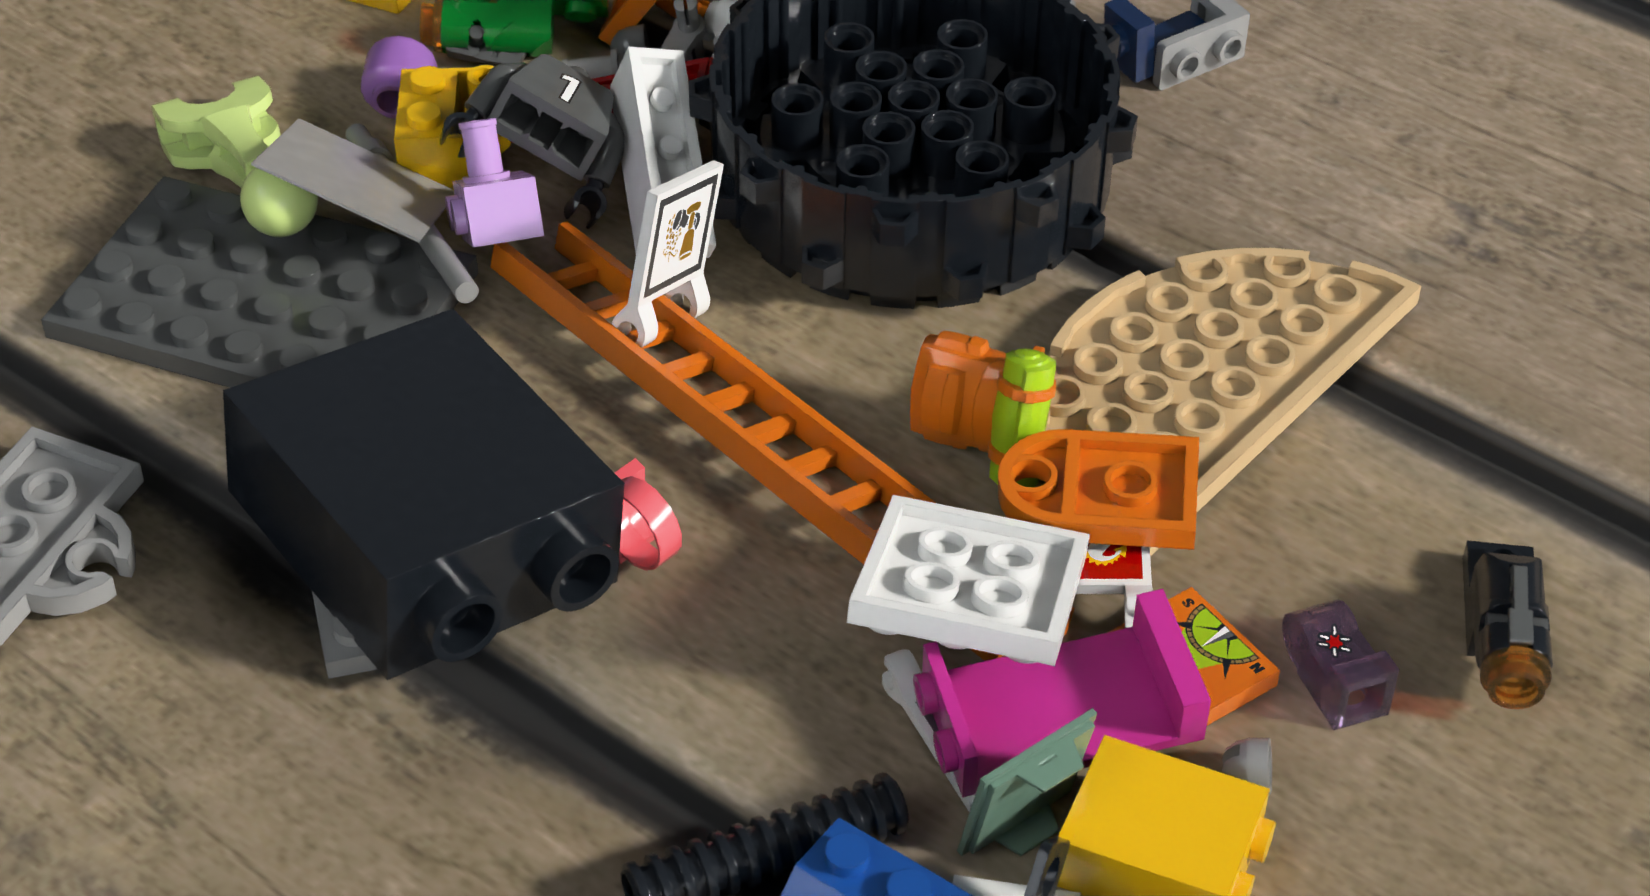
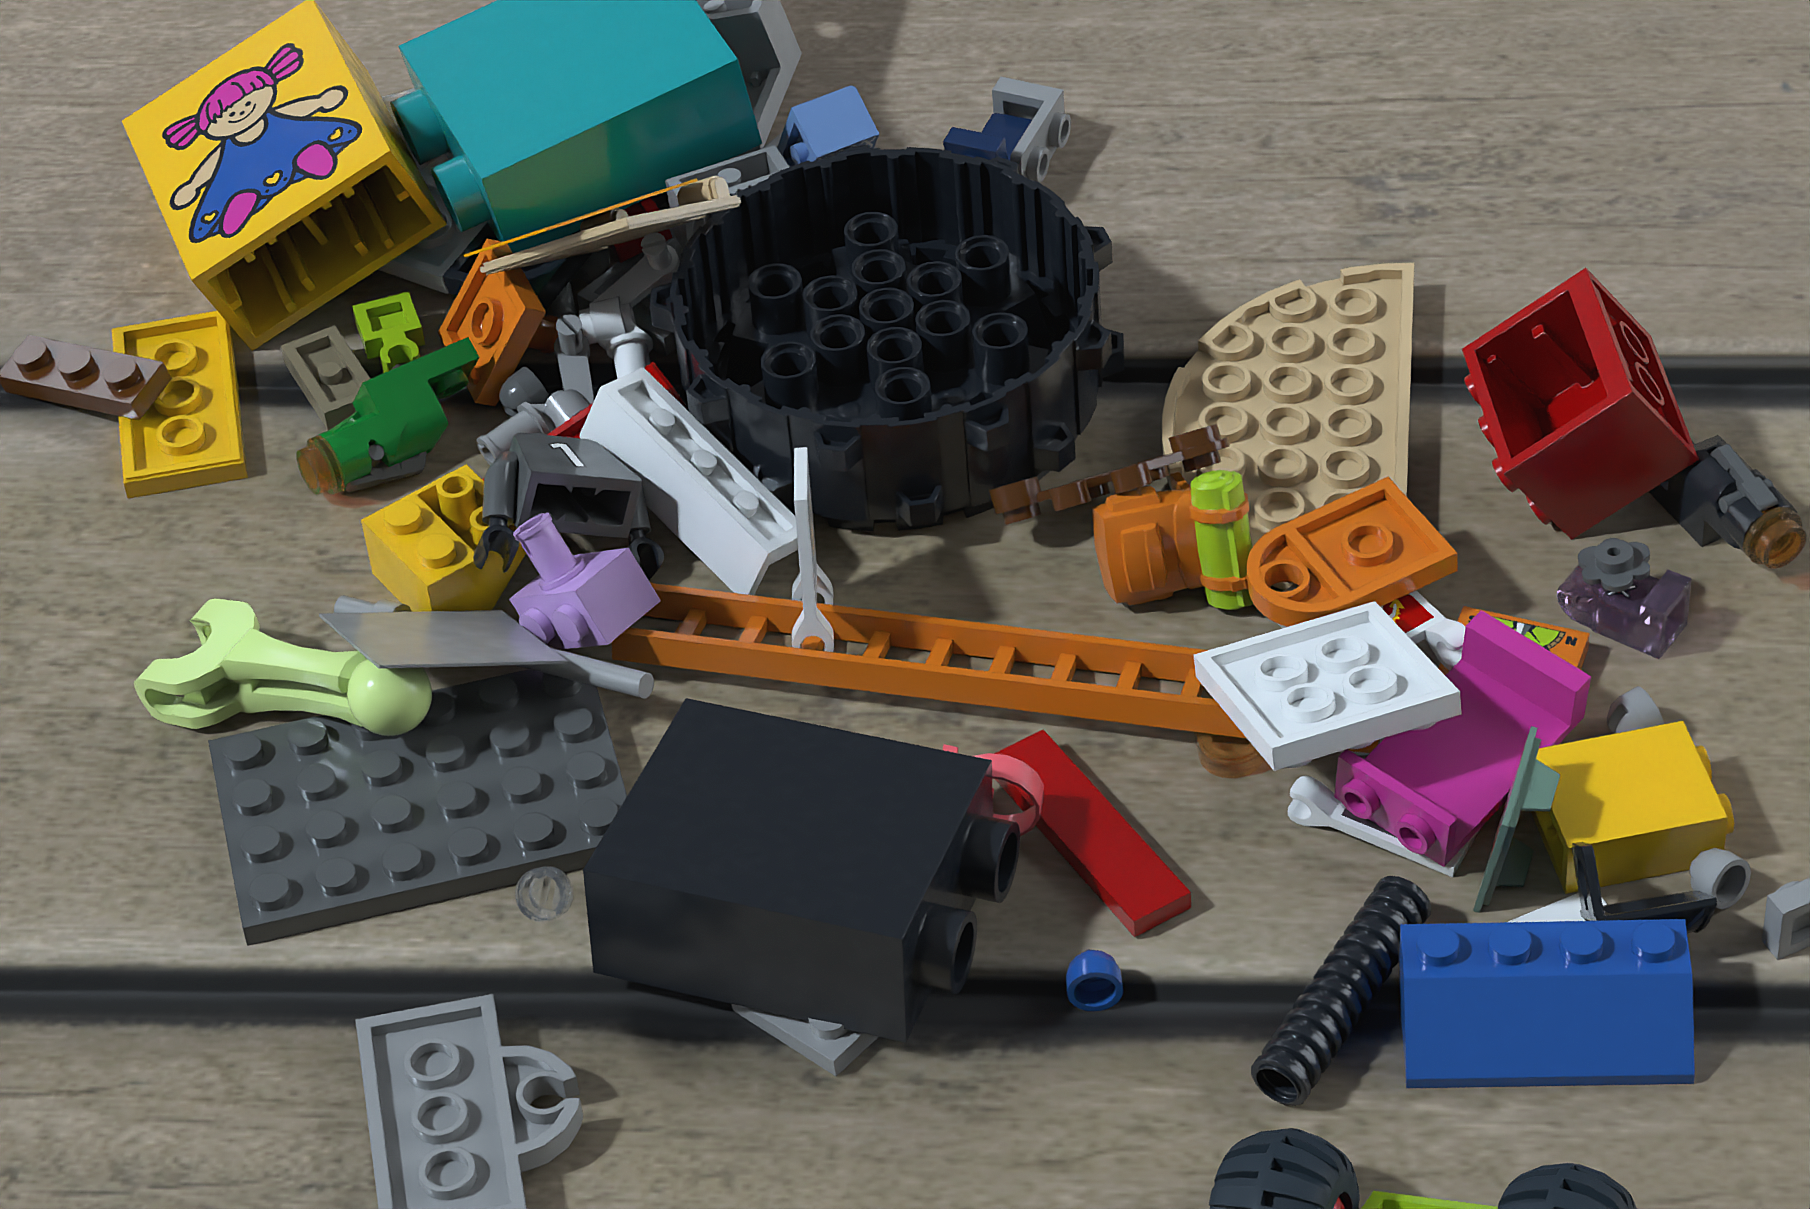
camera: 30 degrees left, 0 degrees up
medium lavender head [360,36,437,119] -> none
none -> reddish brown plant [989,424,1230,525]
none -> red tile [994,729,1191,937]
none -> blue hinge [1066,949,1123,1011]
none -> red container [1462,268,1699,540]
none -> dark grey plant [1578,538,1650,592]

